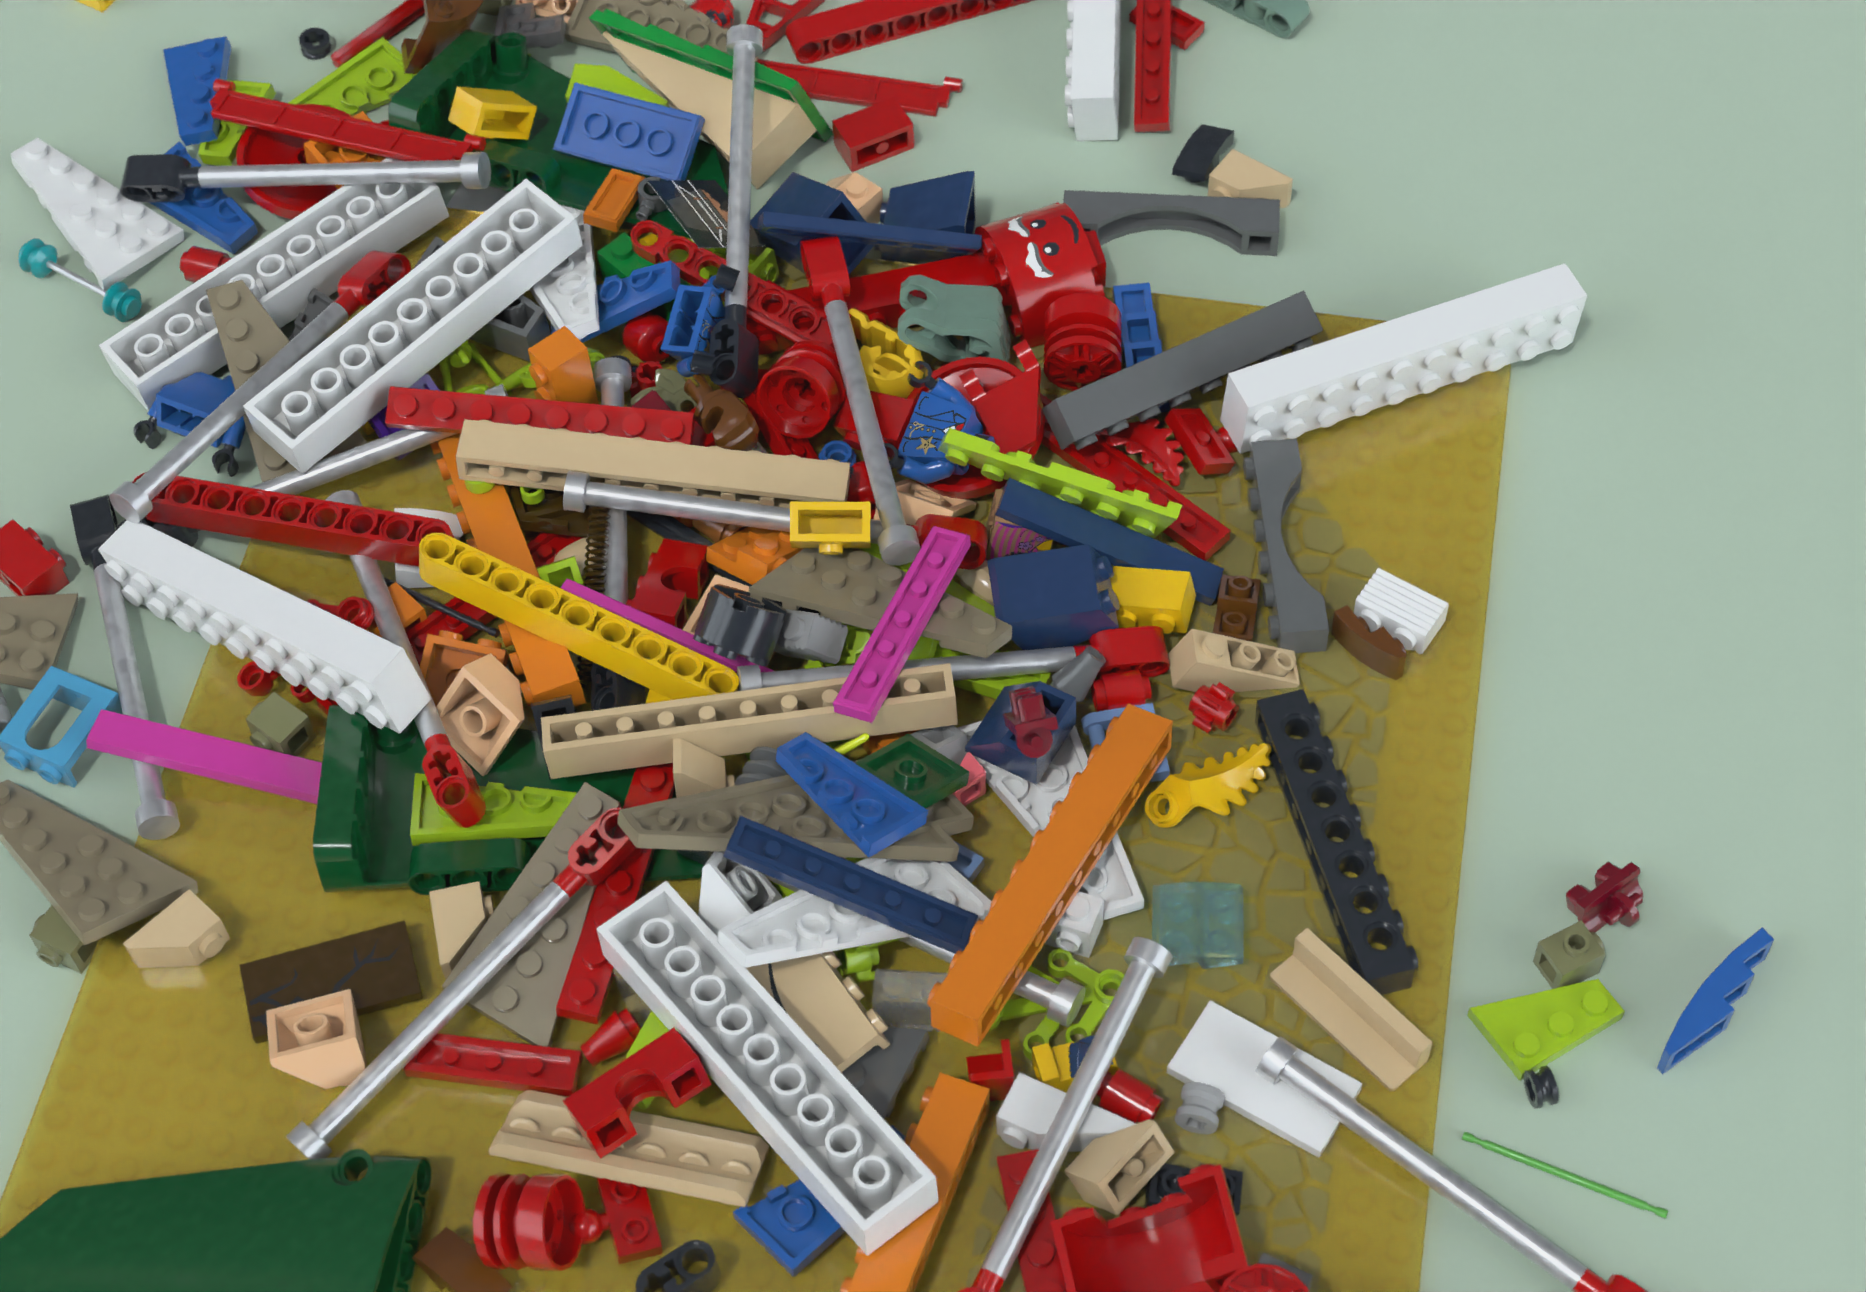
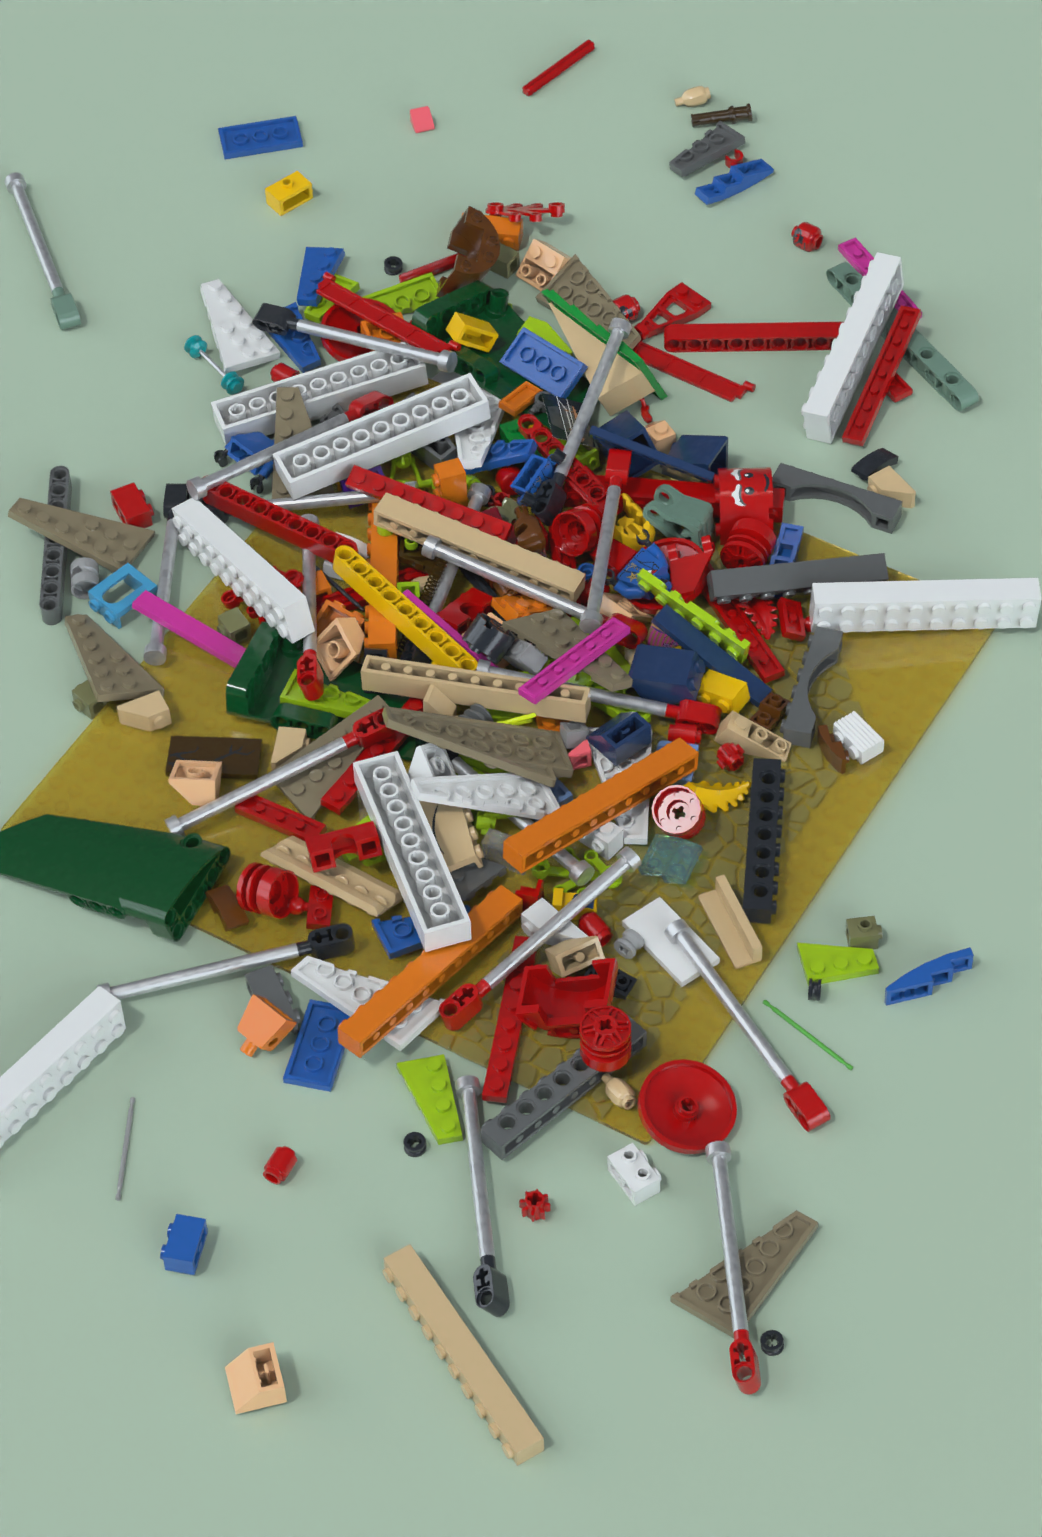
camera: 20 degrees right, 5 degrees down
flat silver plate [494,2,566,48] -> none
red cone [579,1007,642,1067] -> none
dark blue tile [723,815,979,954] -> none
blue wing [776,732,928,858] -> none
yellow brick [790,502,871,555] -> none
red brick [832,97,915,172] -> none
dark green plate [855,734,969,808] -> none
dark red hips [1003,686,1059,758] -> none
dark grey cone [1050,646,1106,703] -> none
dark red hips [1566,862,1643,932] -> none
none -> red piece [640,398,653,423]
none -> wheel [652,785,706,840]

